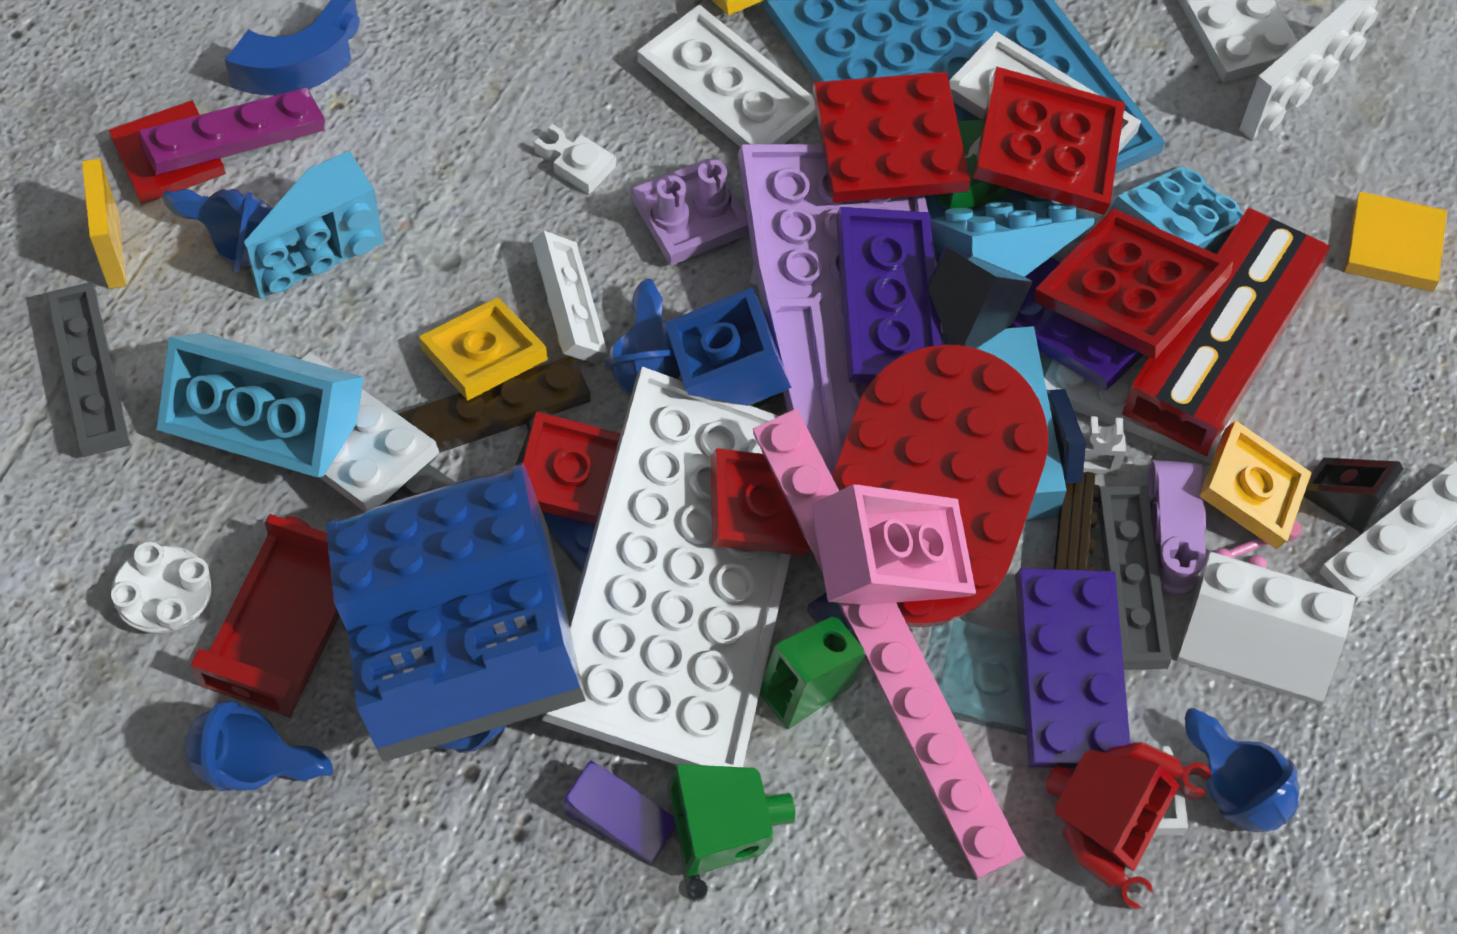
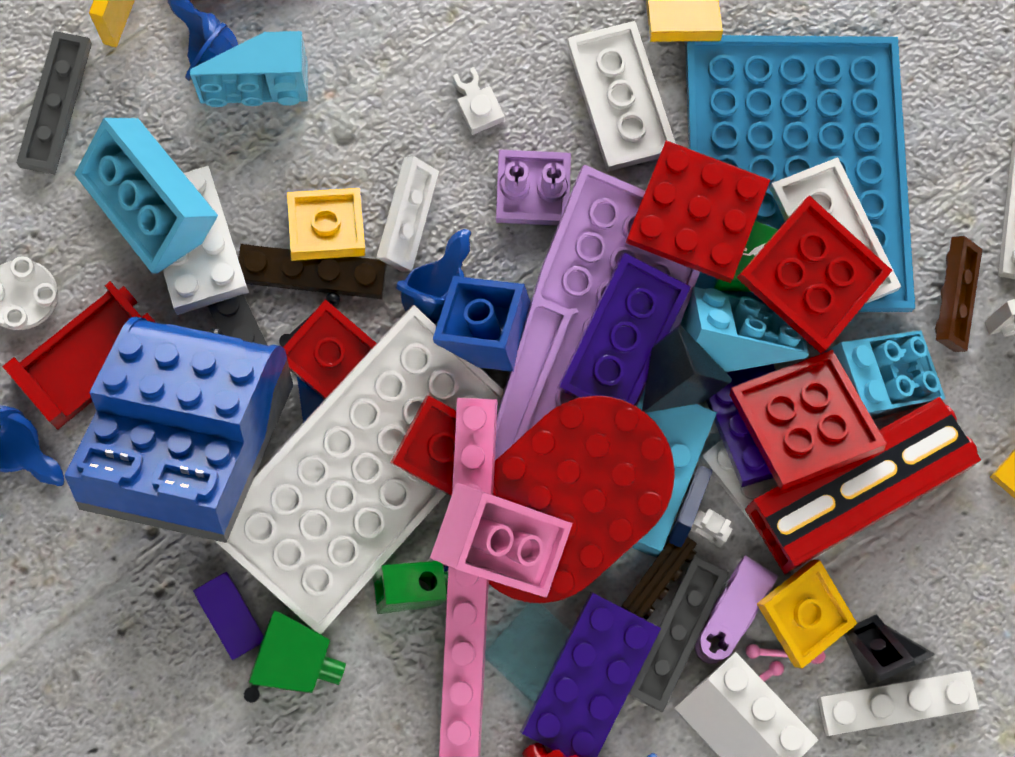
camera: 25 degrees right, 15 degrees up
none -> reddish brown plate [935,236,983,352]

